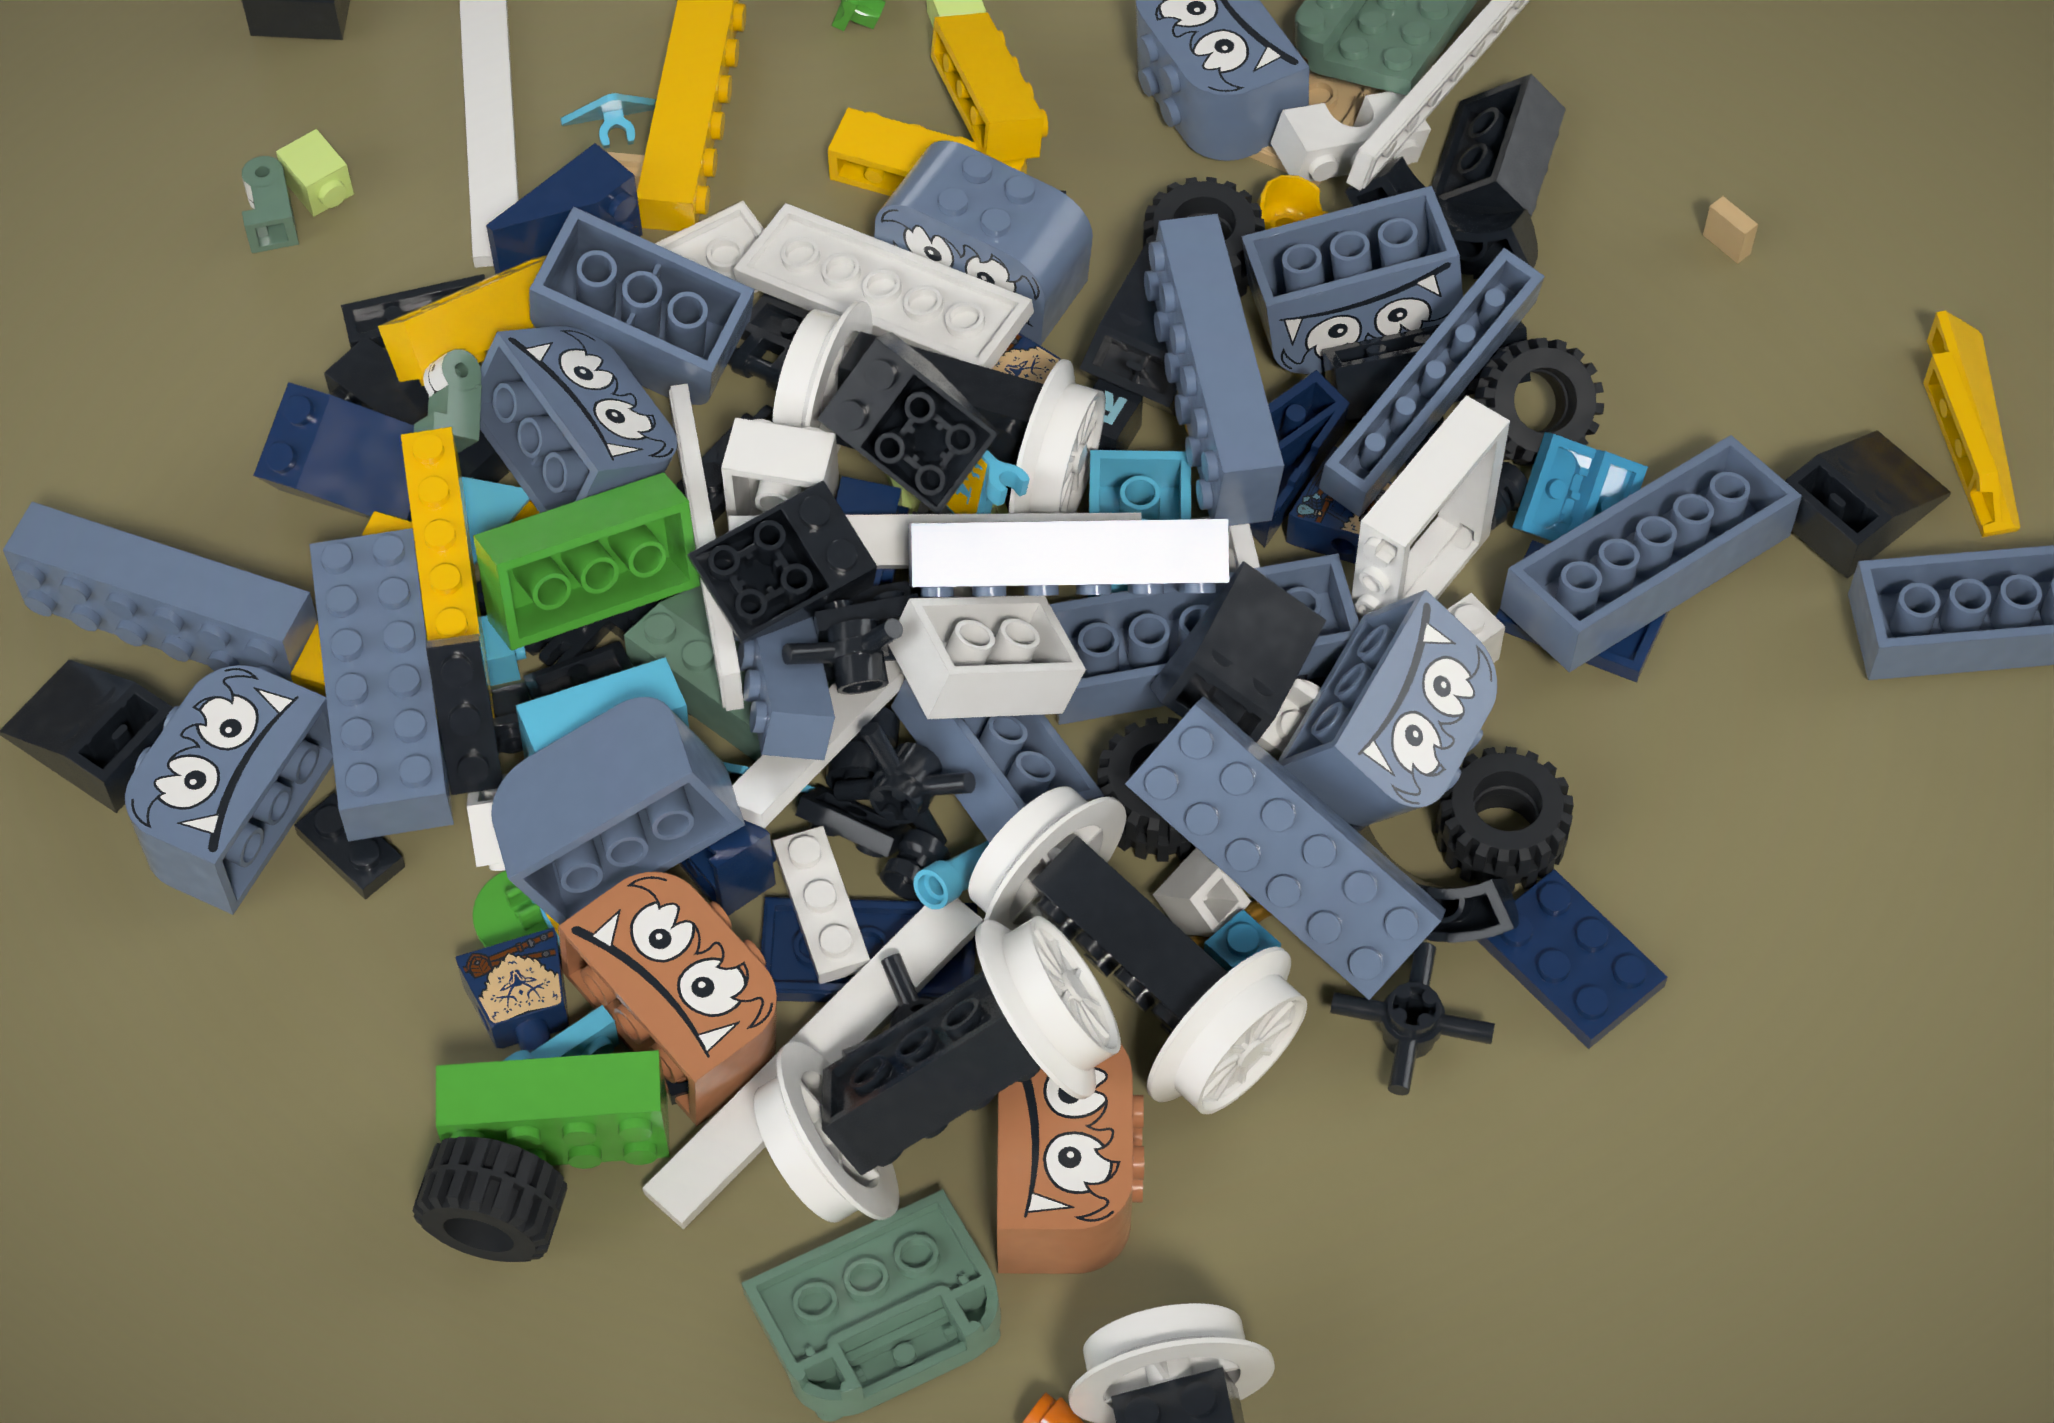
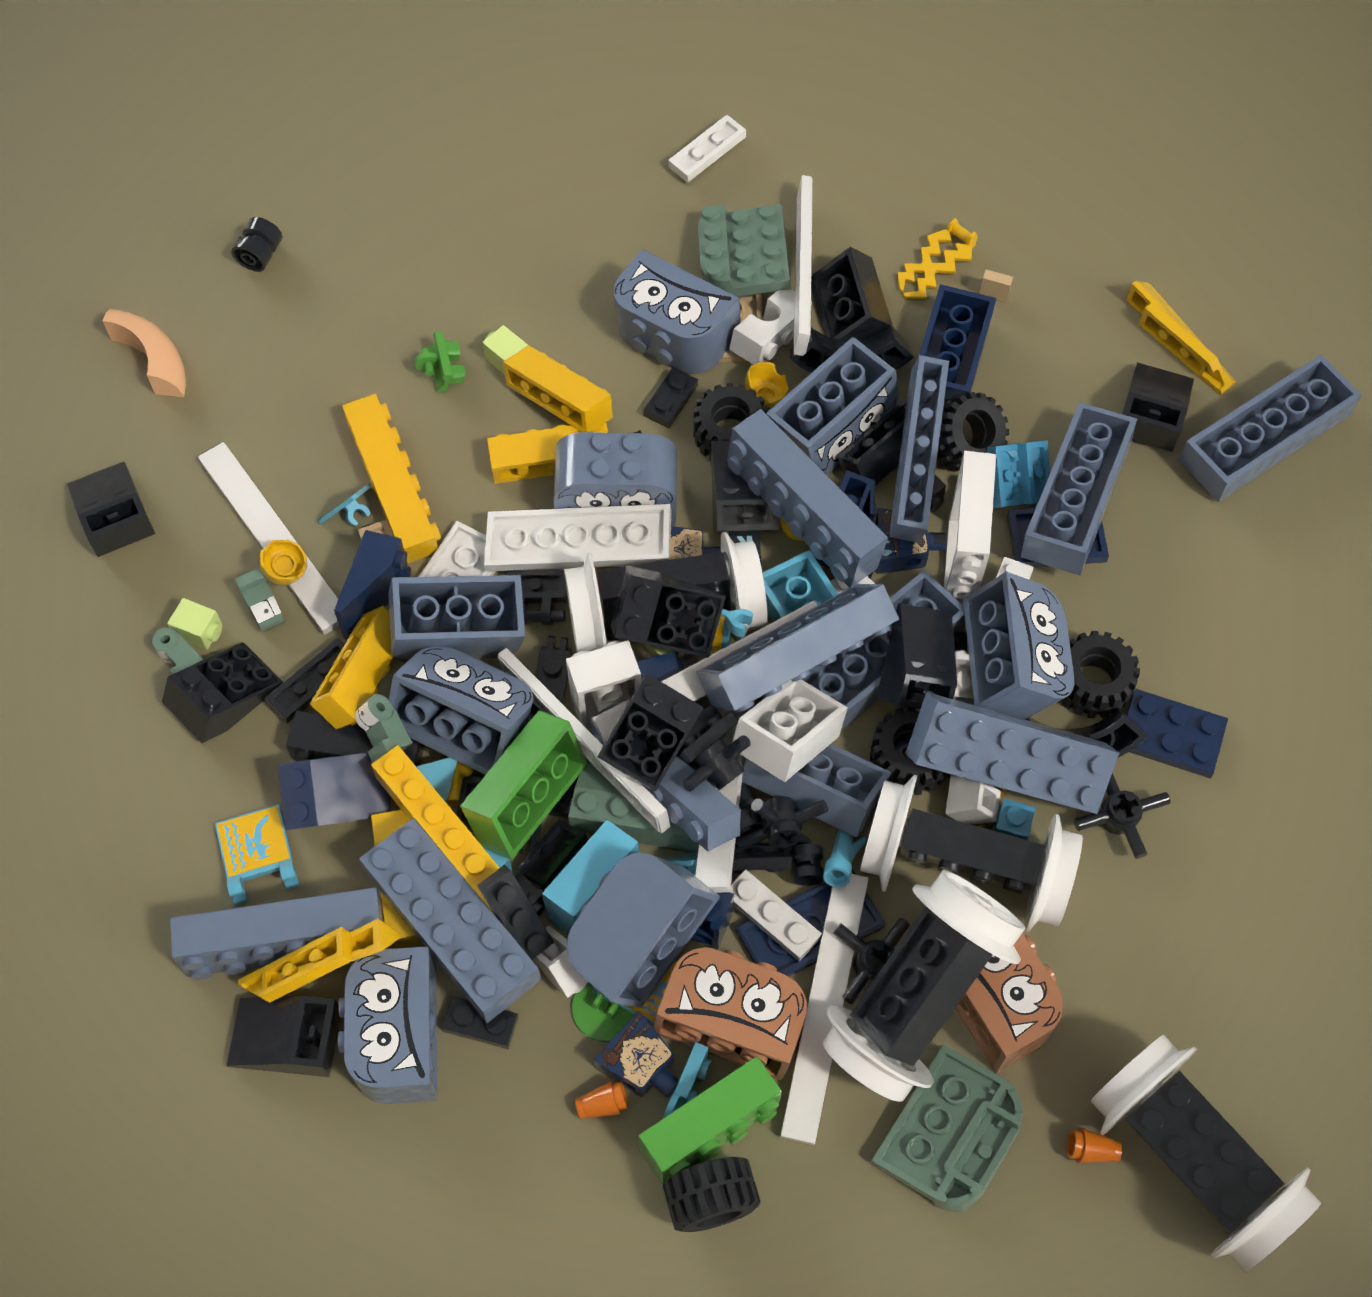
camera: 30 degrees left, 5 degrees up
none -> black slope [162,642,283,743]
none -> flag [215,804,300,905]
none -> sand green leg [235,567,285,632]
none -> yellow wedge [238,918,401,1003]
none -> yellow hair [260,540,307,586]
none -> orange cone [575,1080,629,1119]
none -> black plate [643,367,698,429]
none -> yellow piece [897,218,978,300]
none -> dark blue brick [918,284,997,399]

